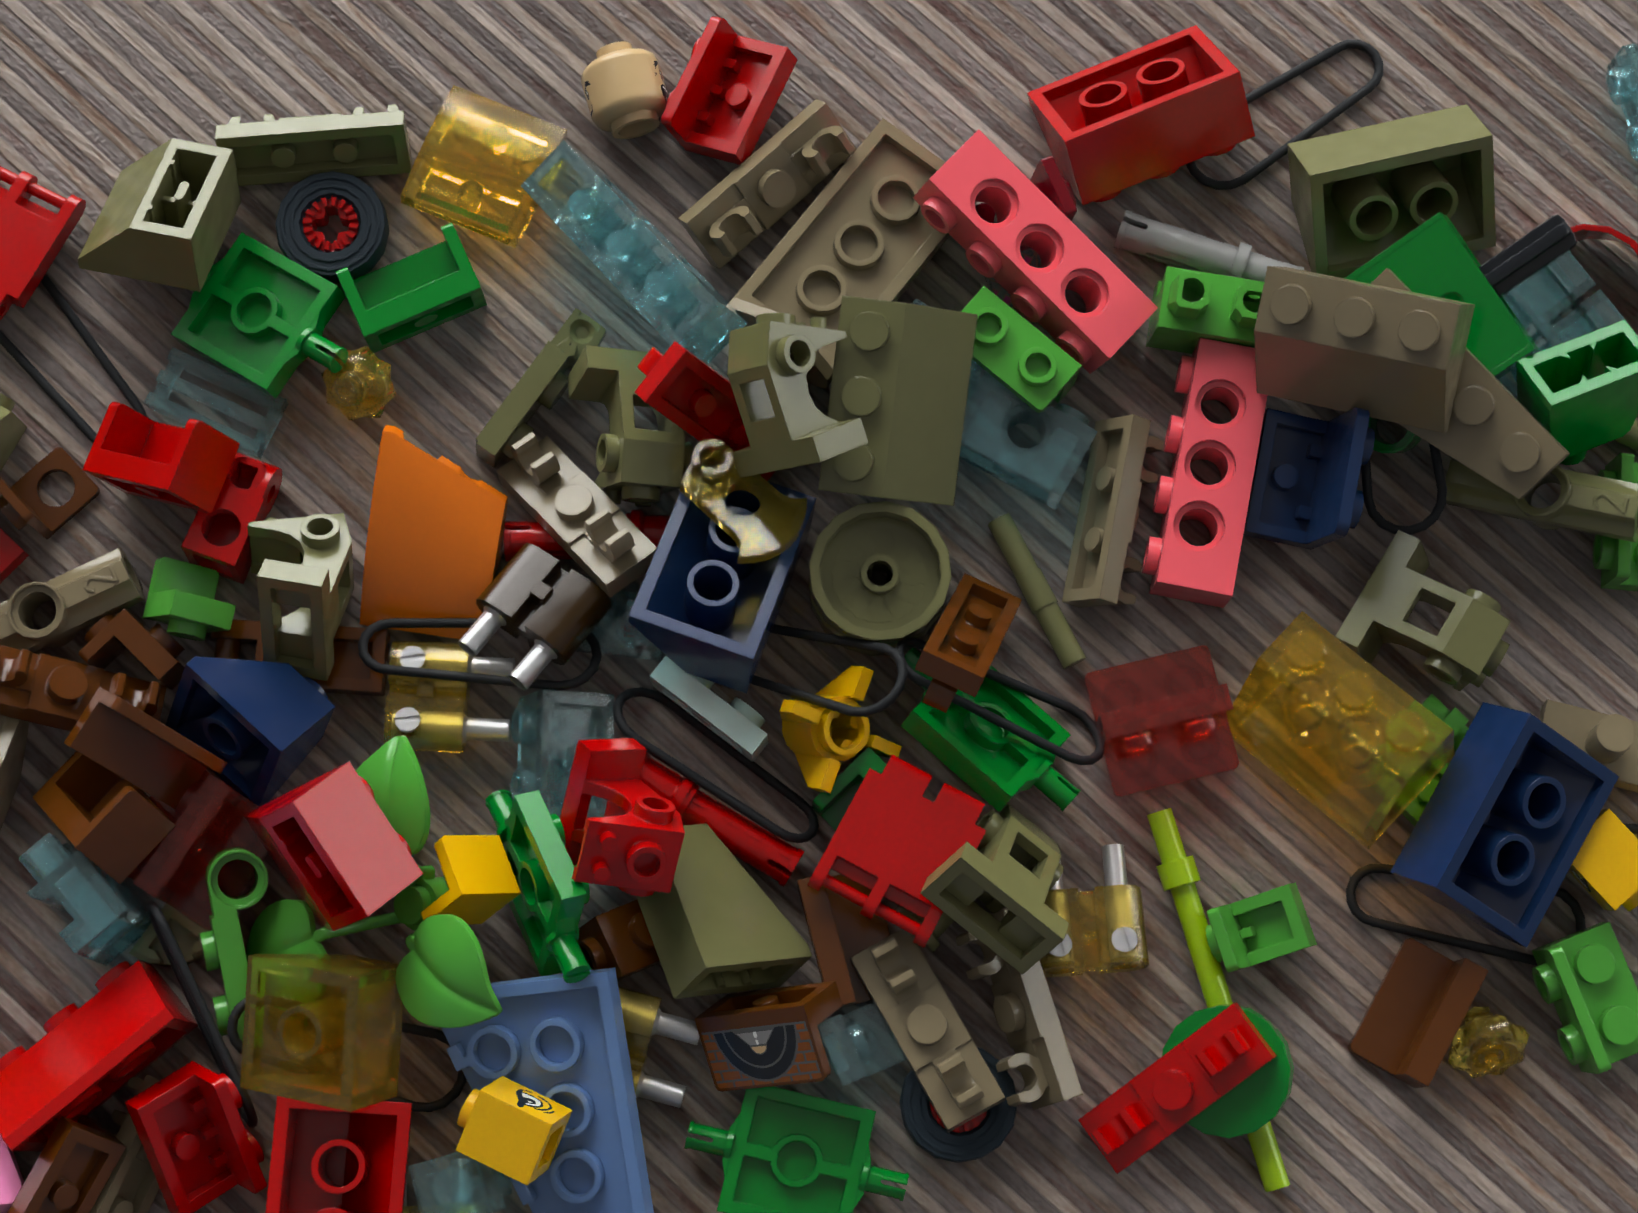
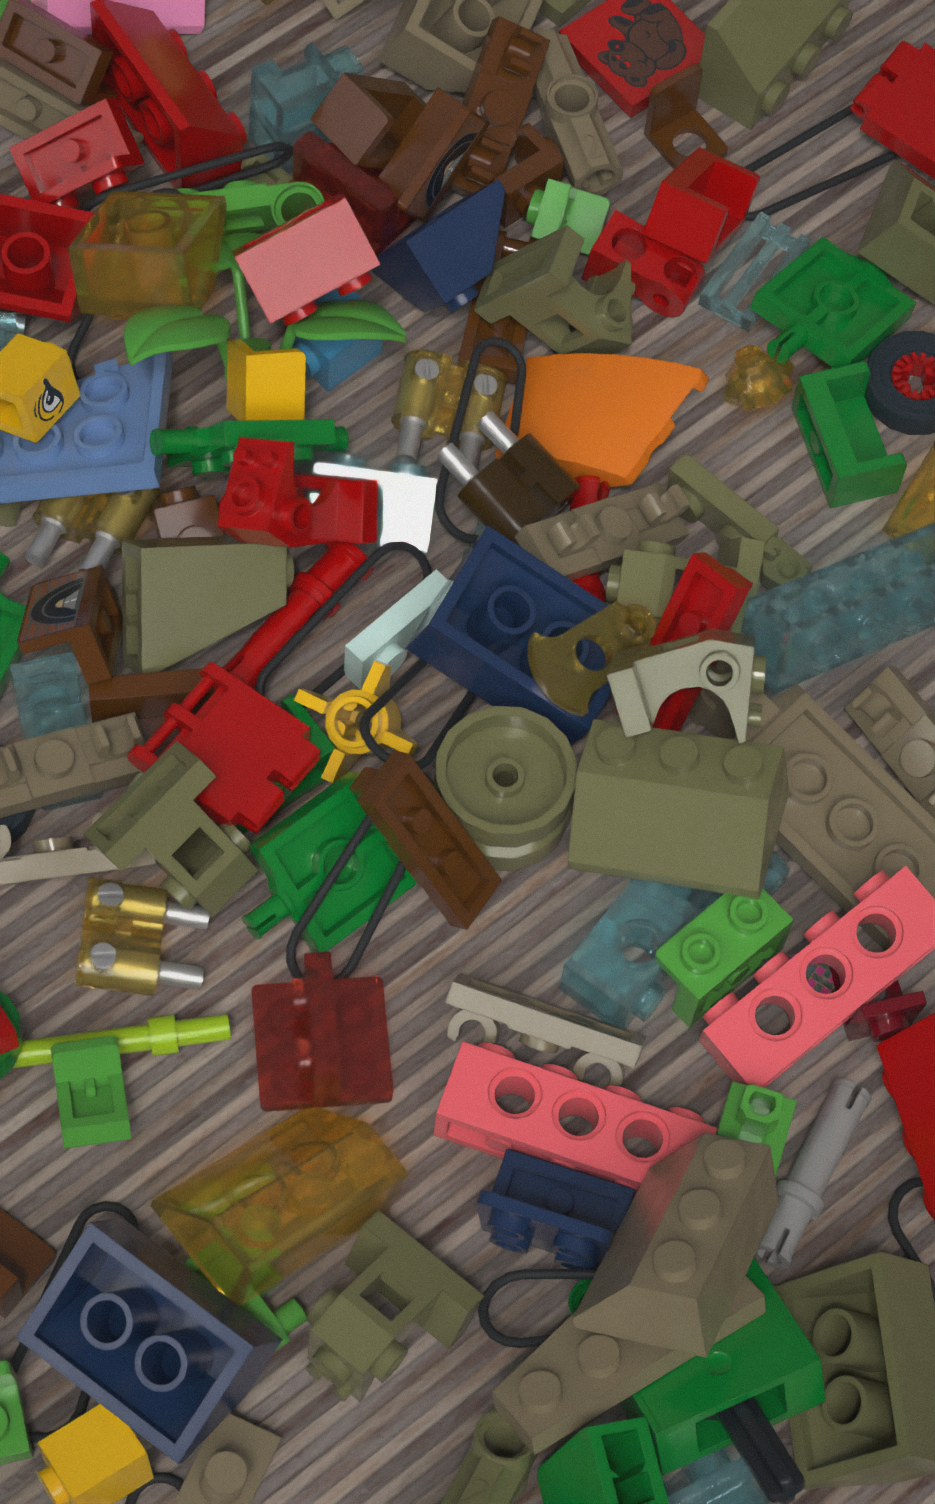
camera: 95 degrees right, 15 degrees down
olive piece [988,513,1086,670] -> none

